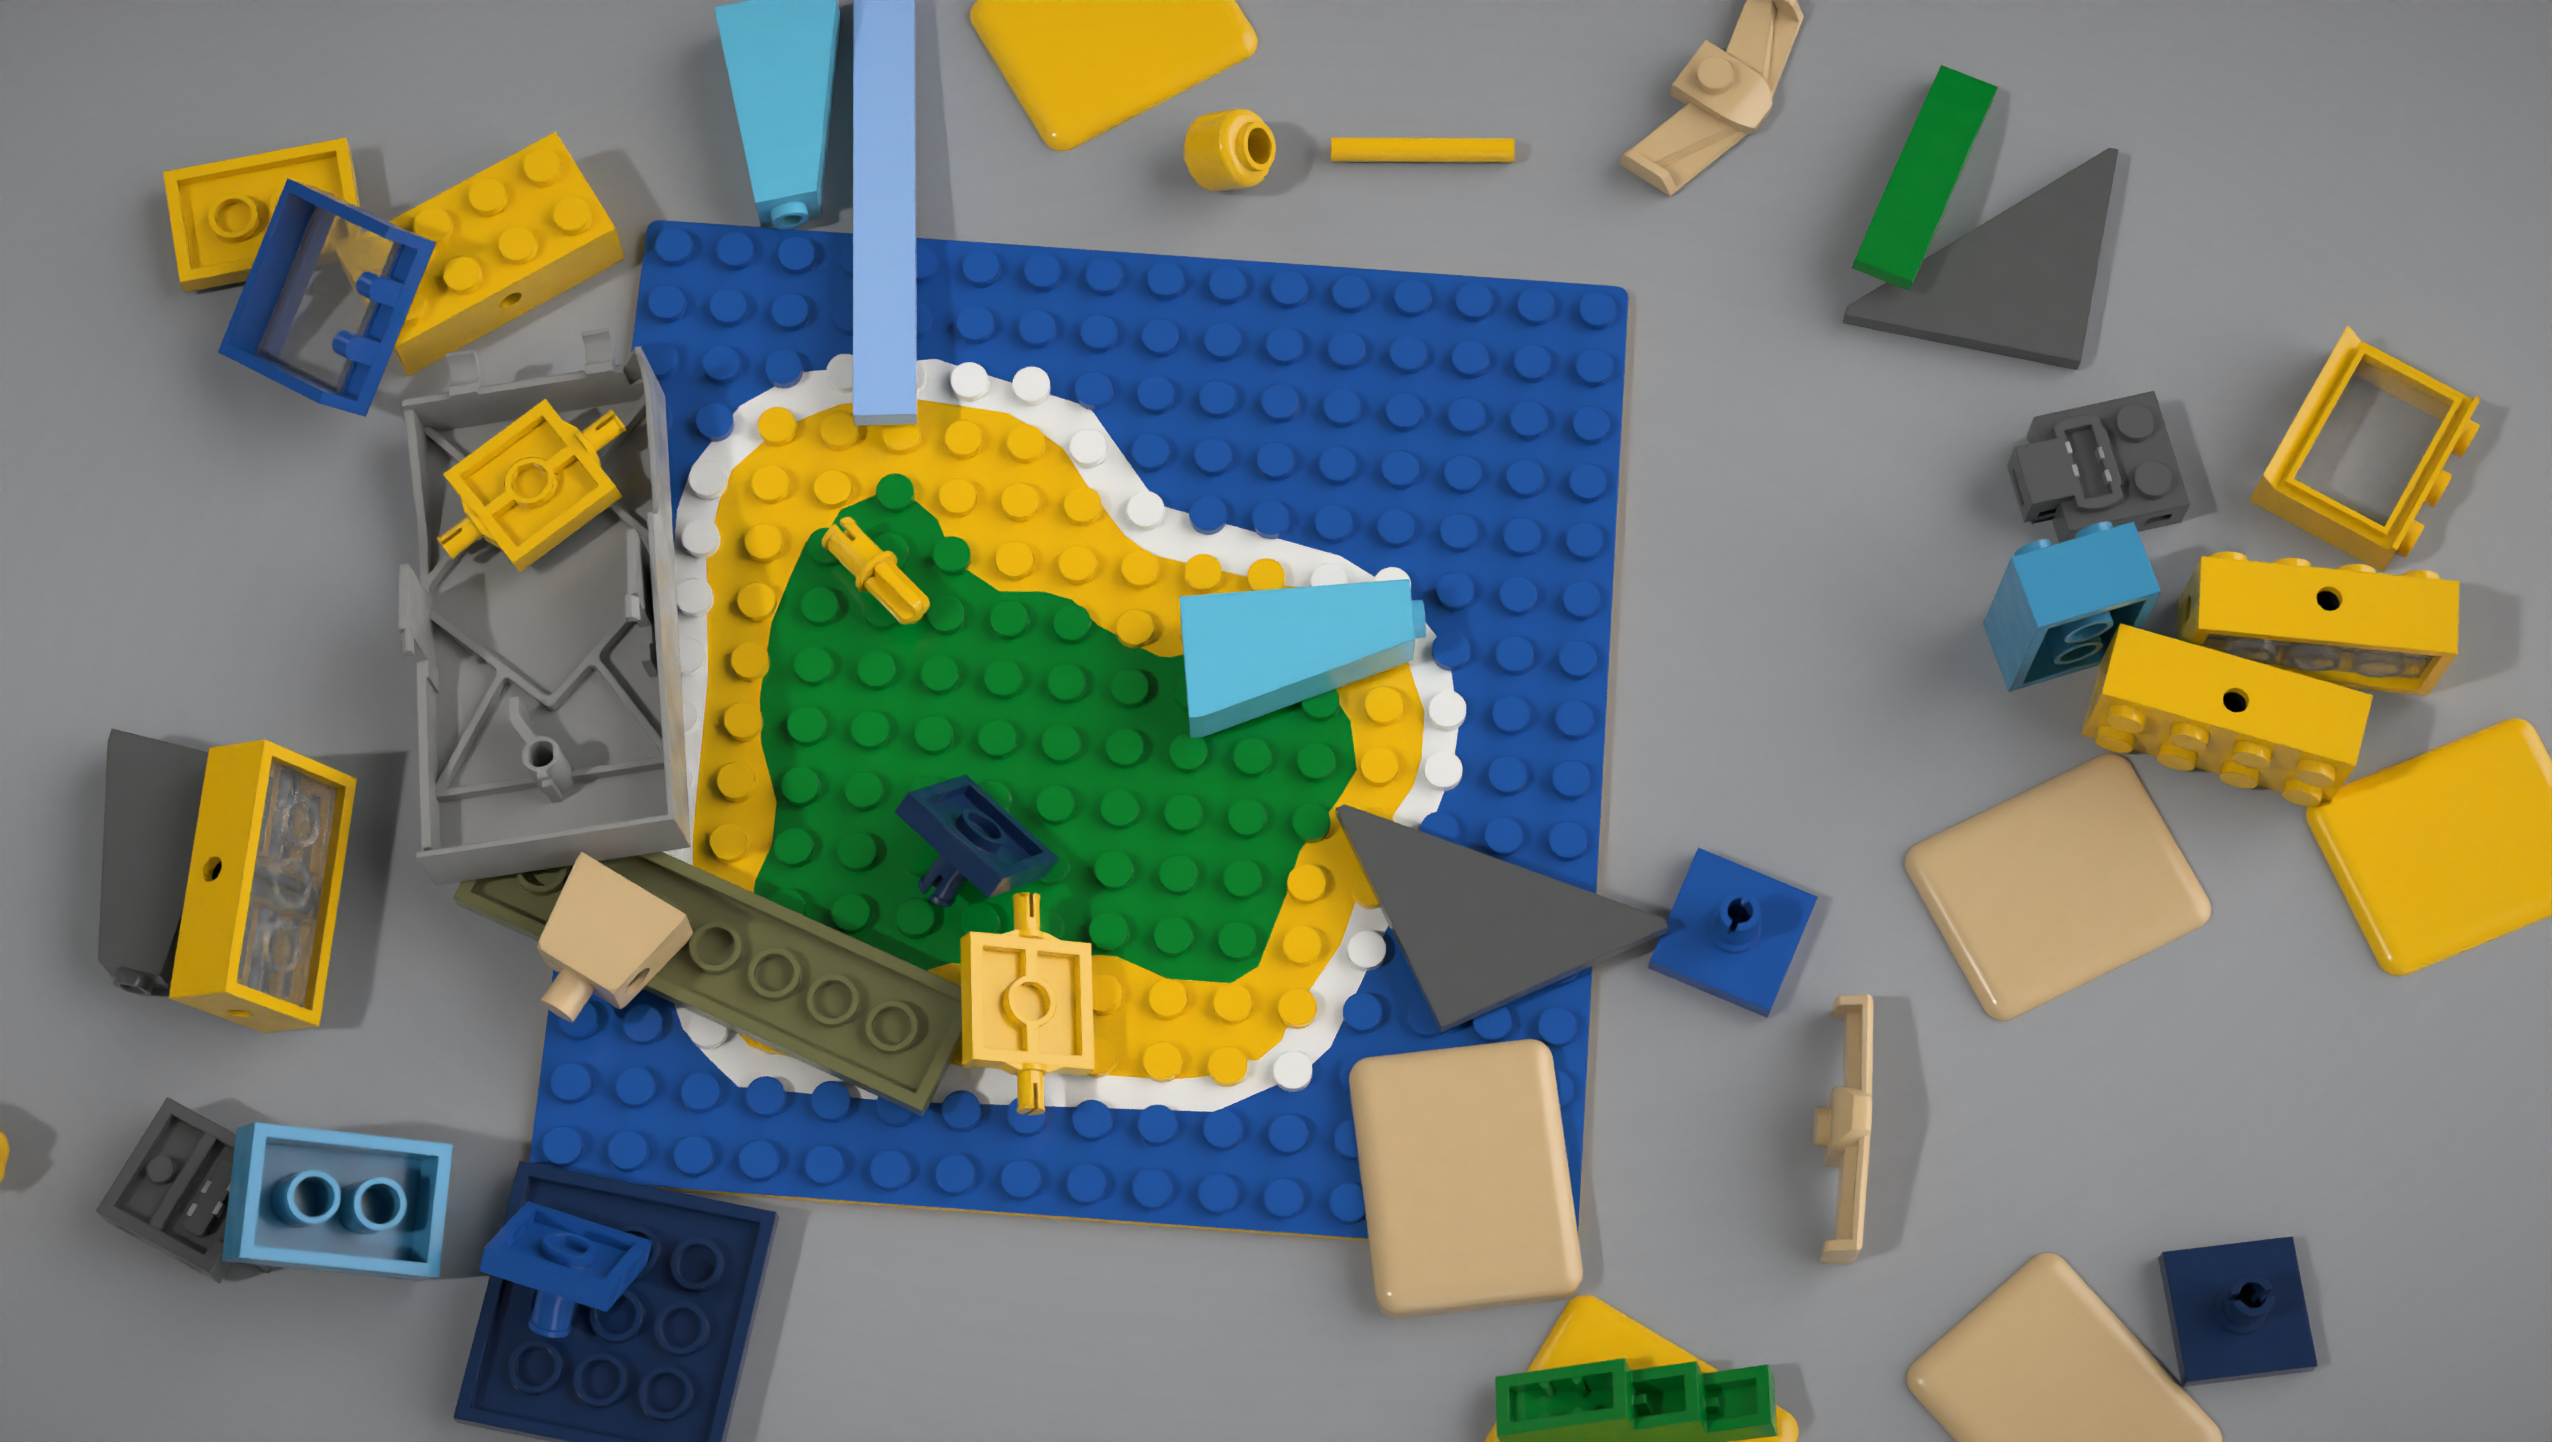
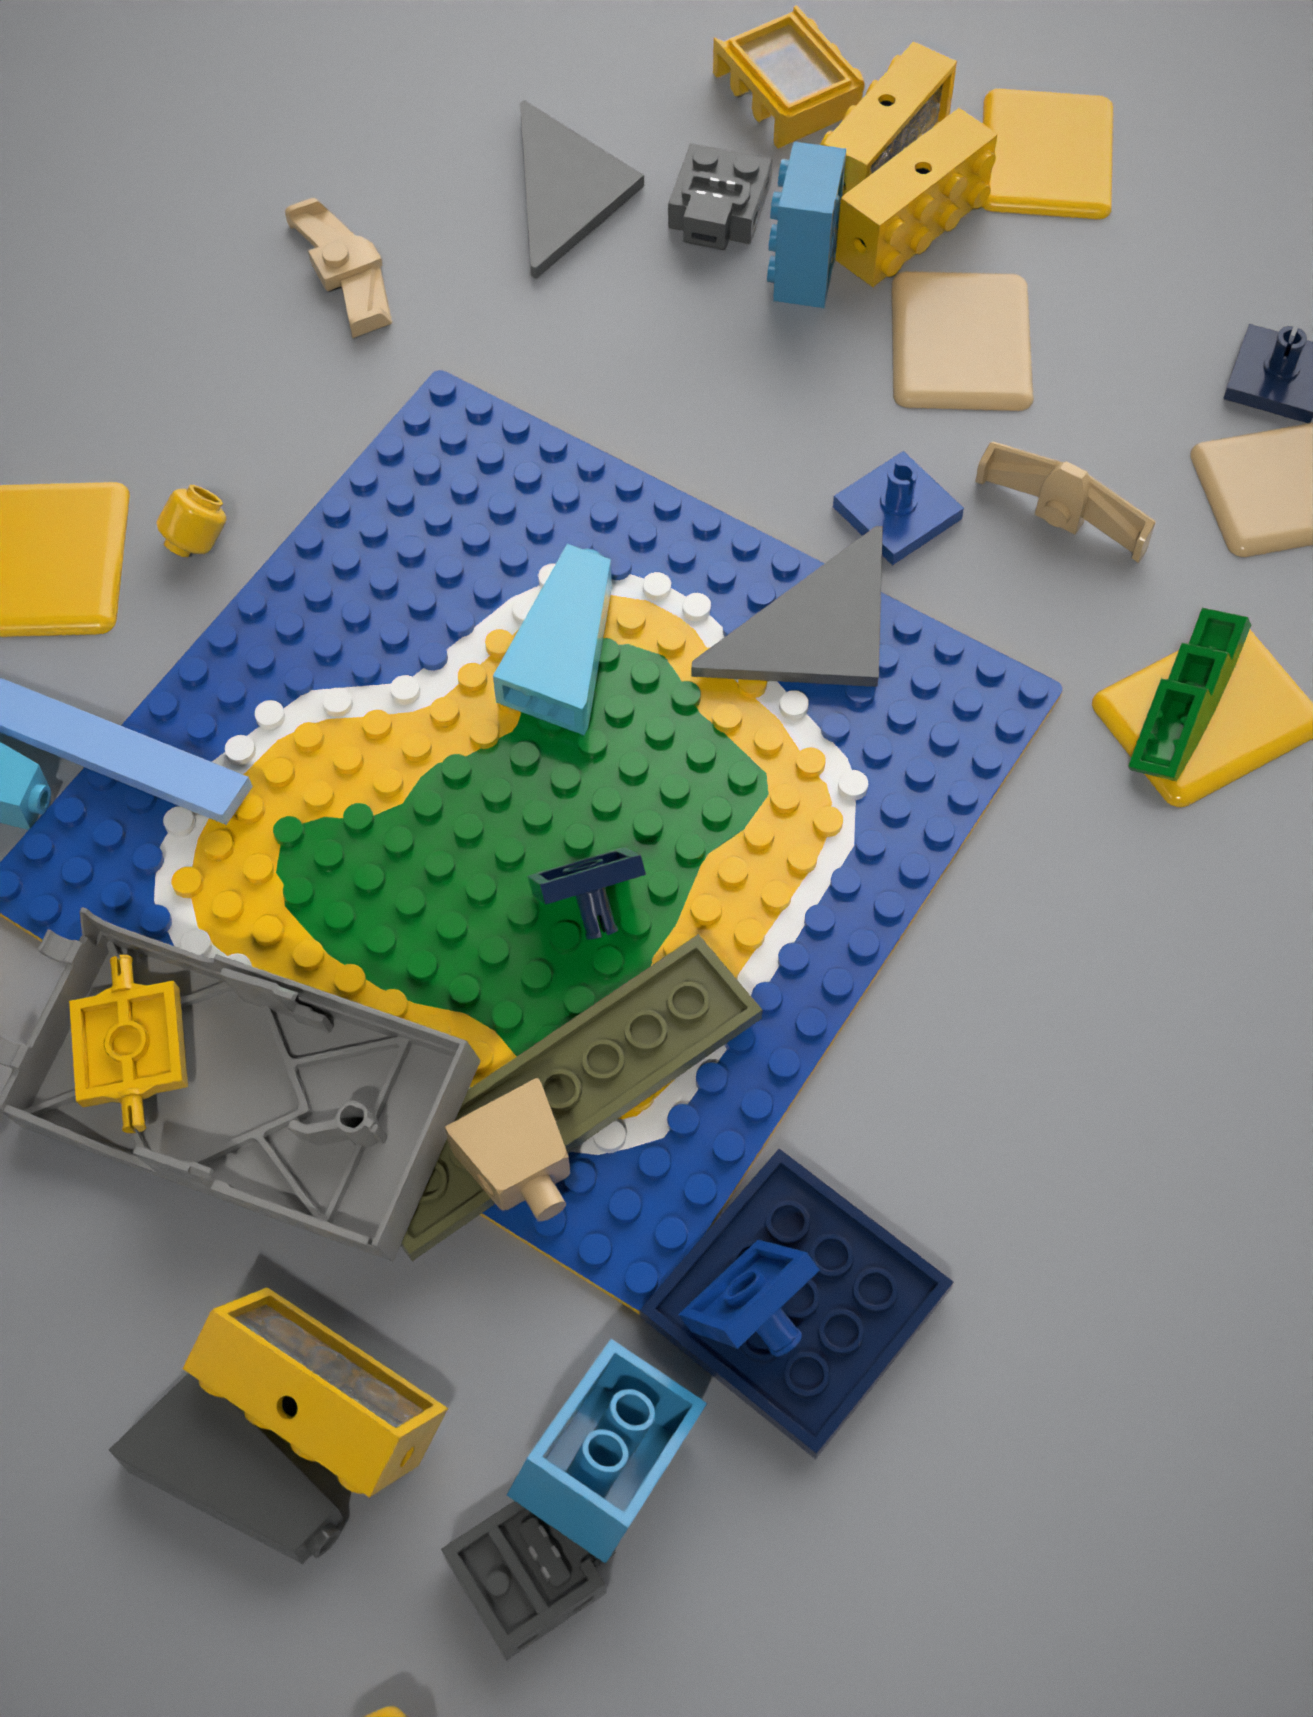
camera: 60 degrees left, 10 degrees down
yellow axle [821,517,930,625] -> none
yellow plate [960,892,1095,1115] -> none
yellow bar [1331,137,1515,162] -> none
tan piece [1349,1039,1583,1319] -> none
green slope [1852,65,1998,291] -> none

